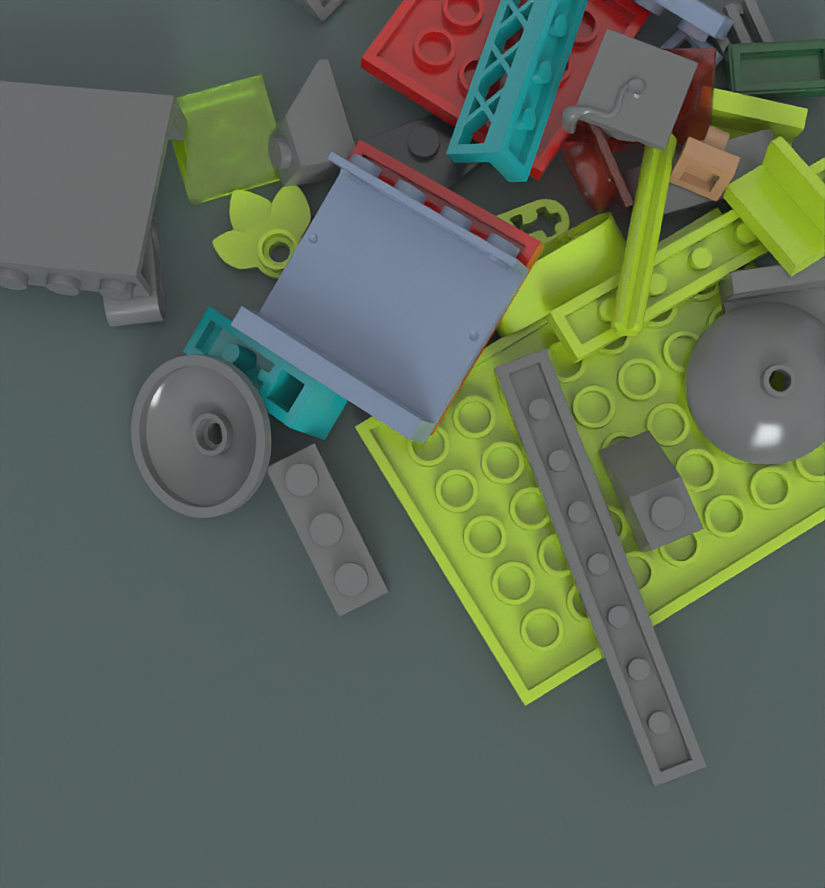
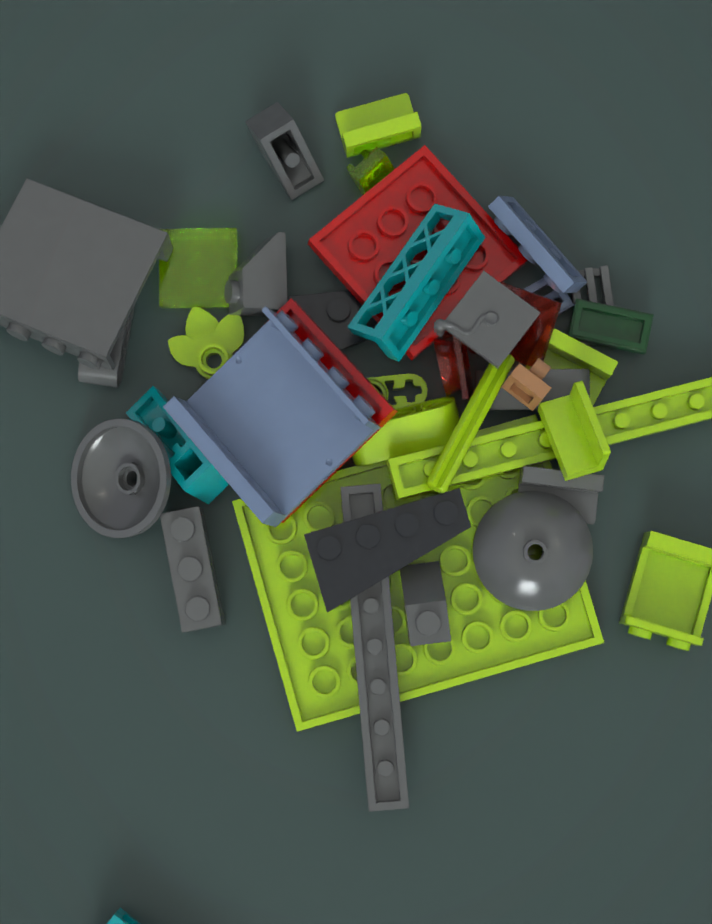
camera: 20 degrees right, 0 degrees up
none -> black wing [304,488,471,613]

